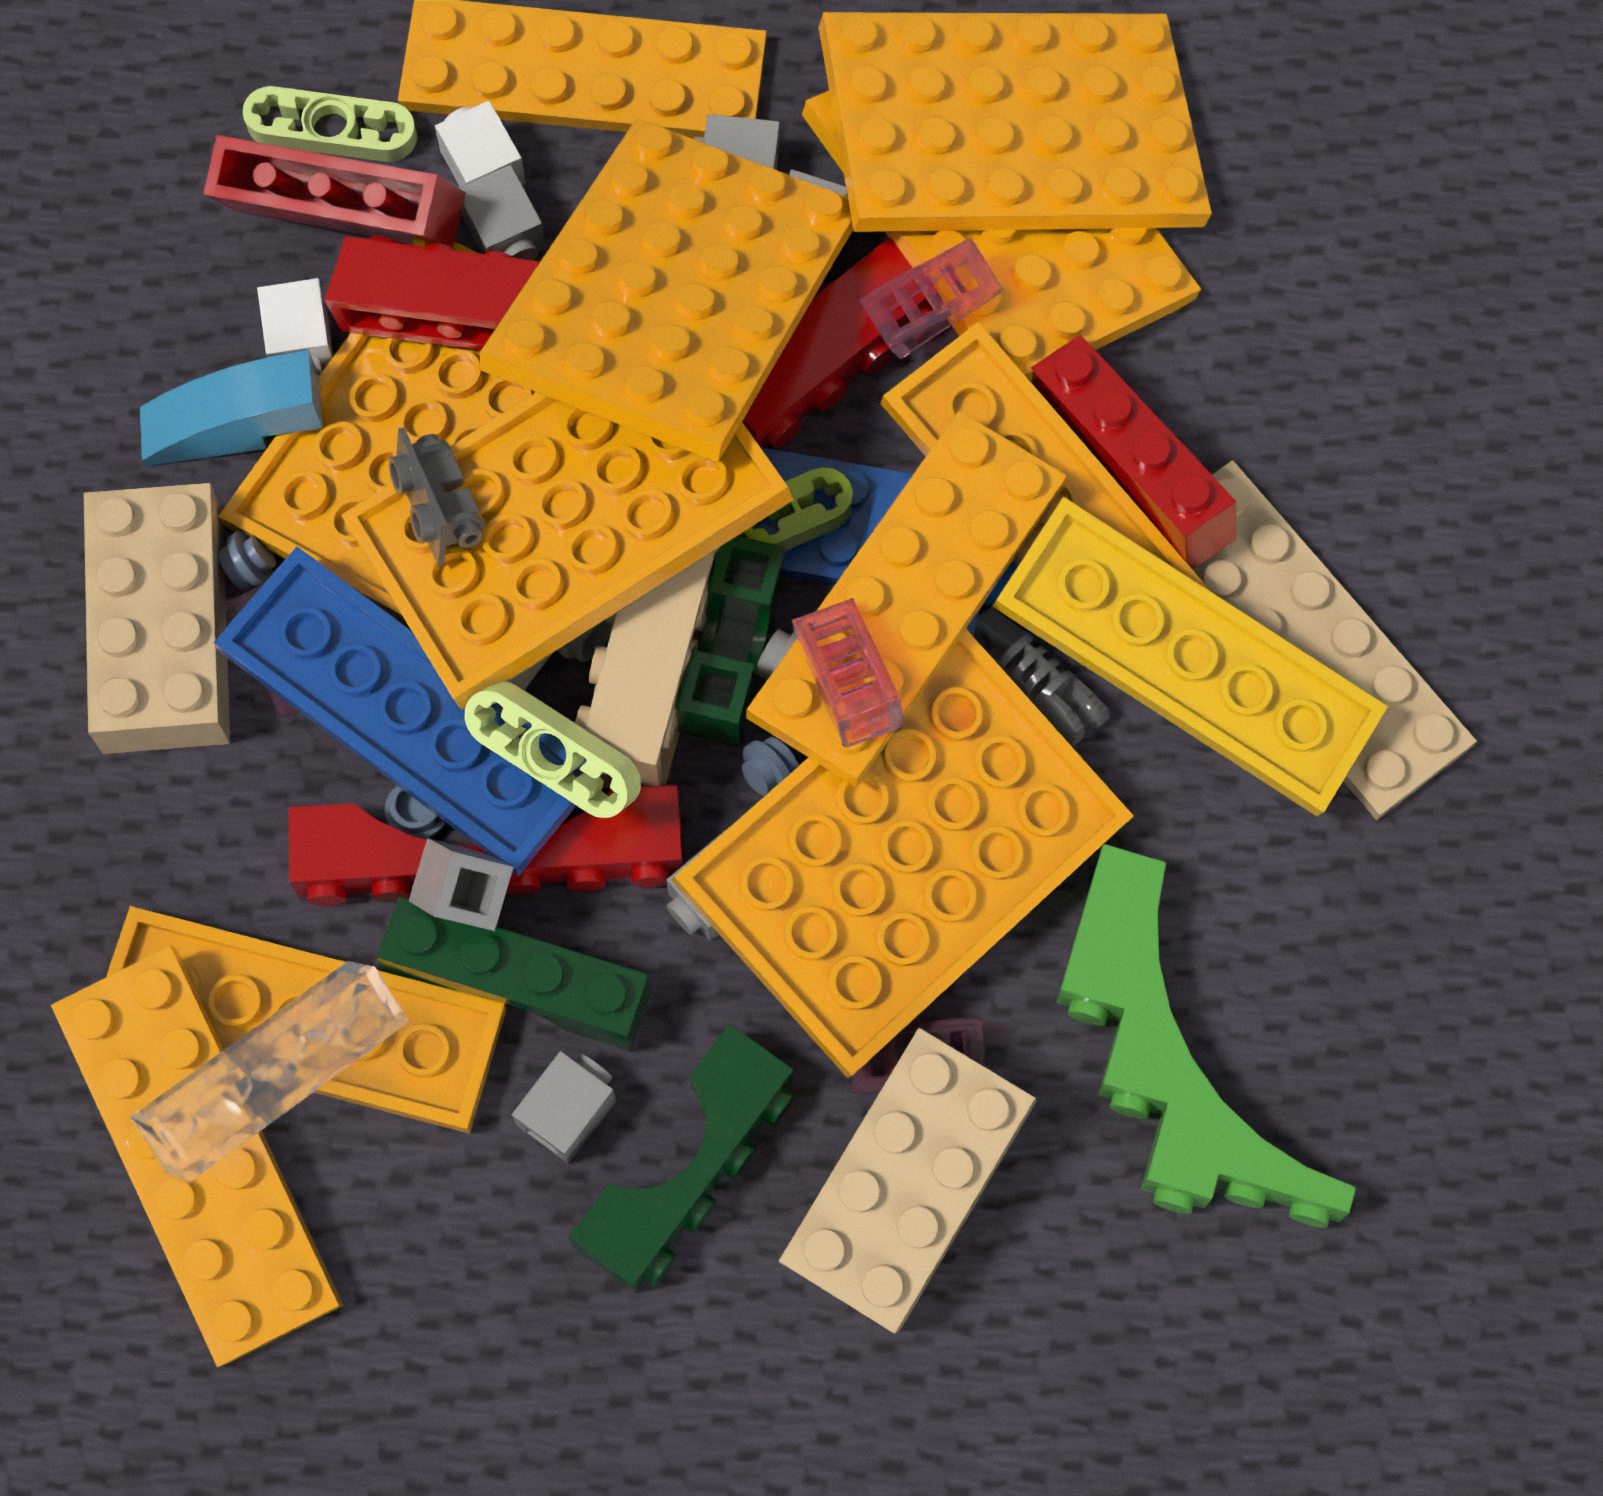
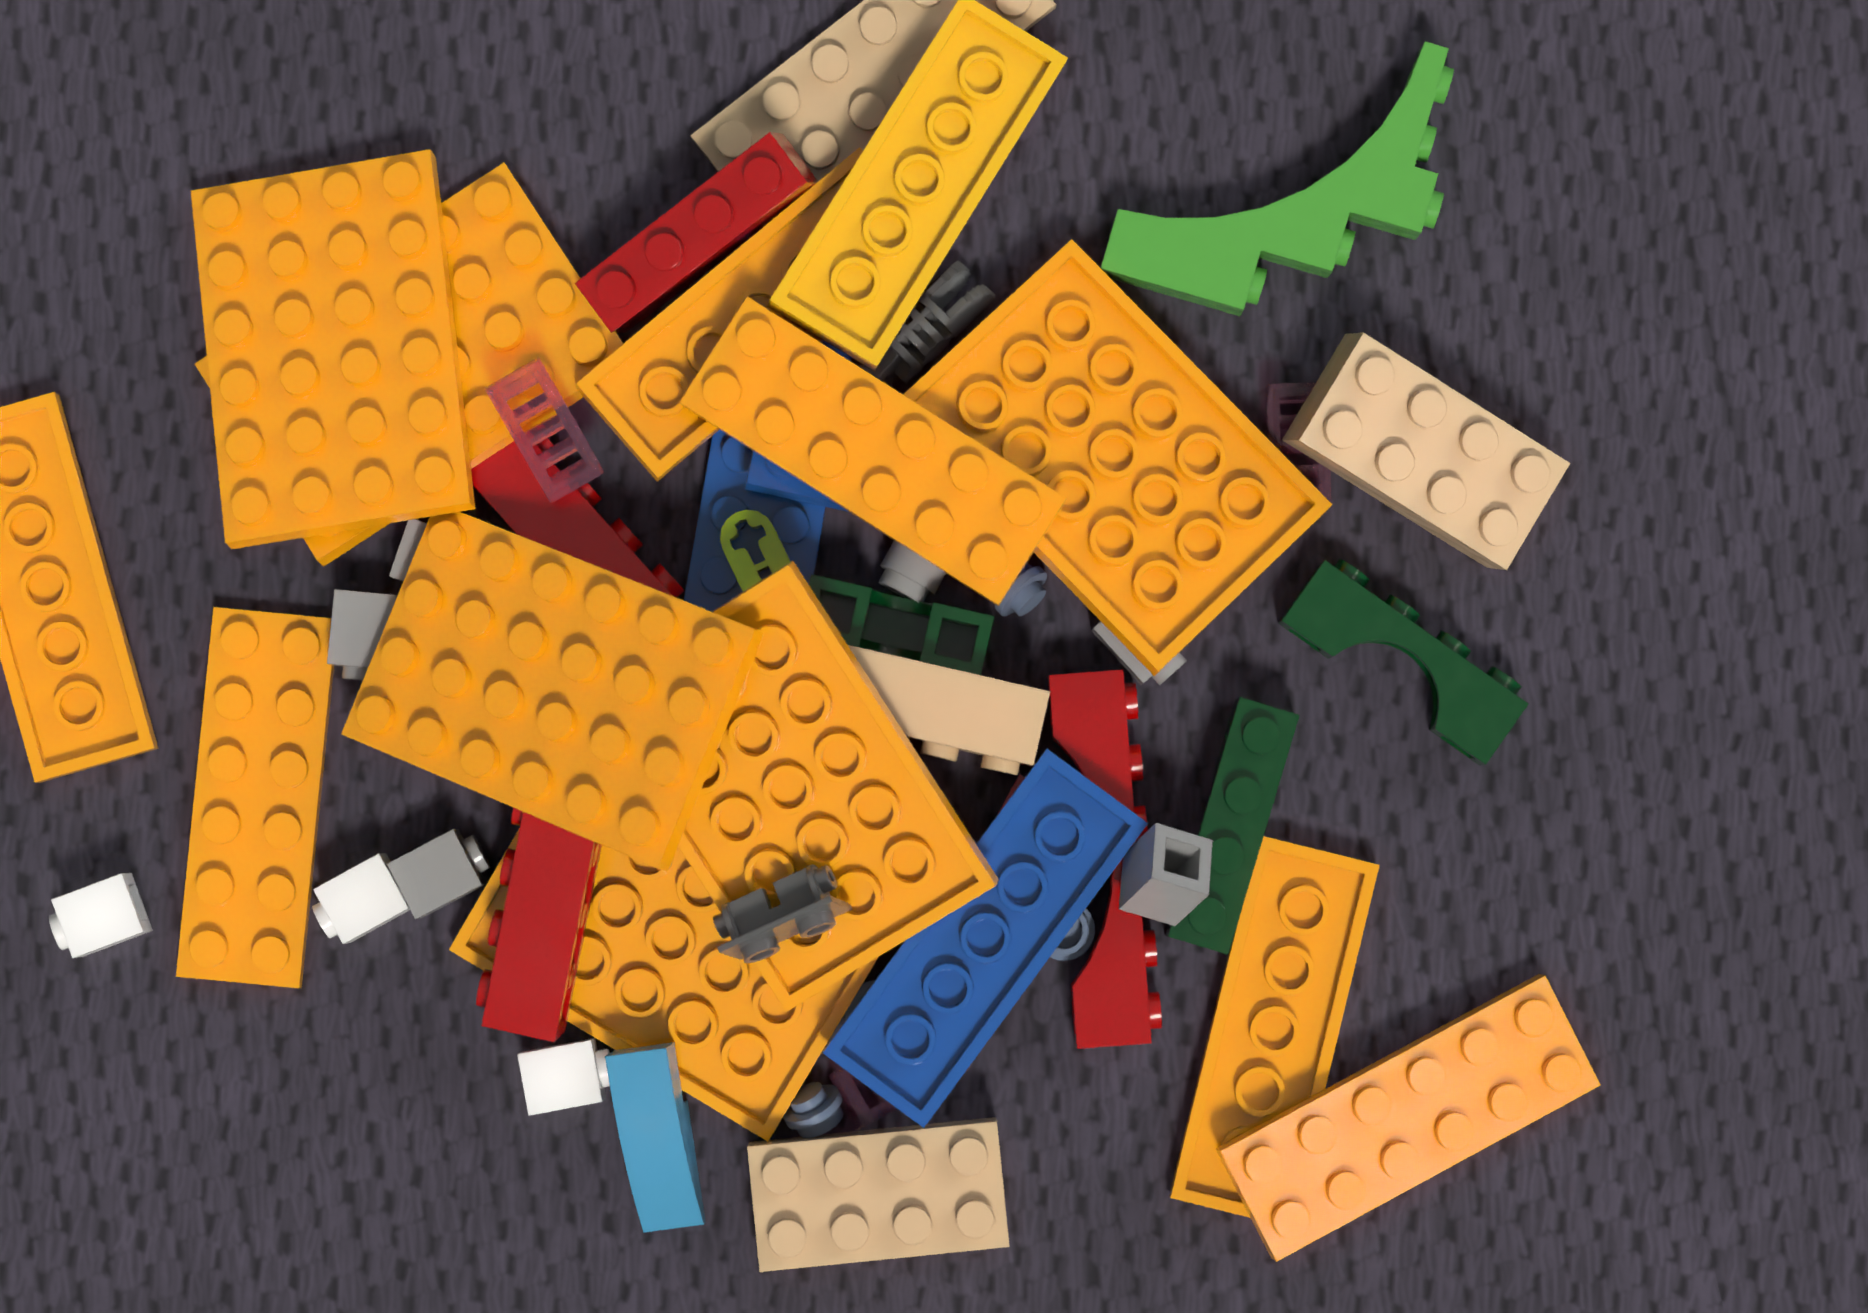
camera: 90 degrees left, 15 degrees up
clear brick [129,961,409,1183] -> none
red brick [203,135,466,248] -> none
yellowish green beam [243,86,417,162] -> none
yellowish green beam [465,682,641,818] -> none
light grey brick [512,1051,616,1164] -> none
clear pink slope [792,598,904,747] -> none

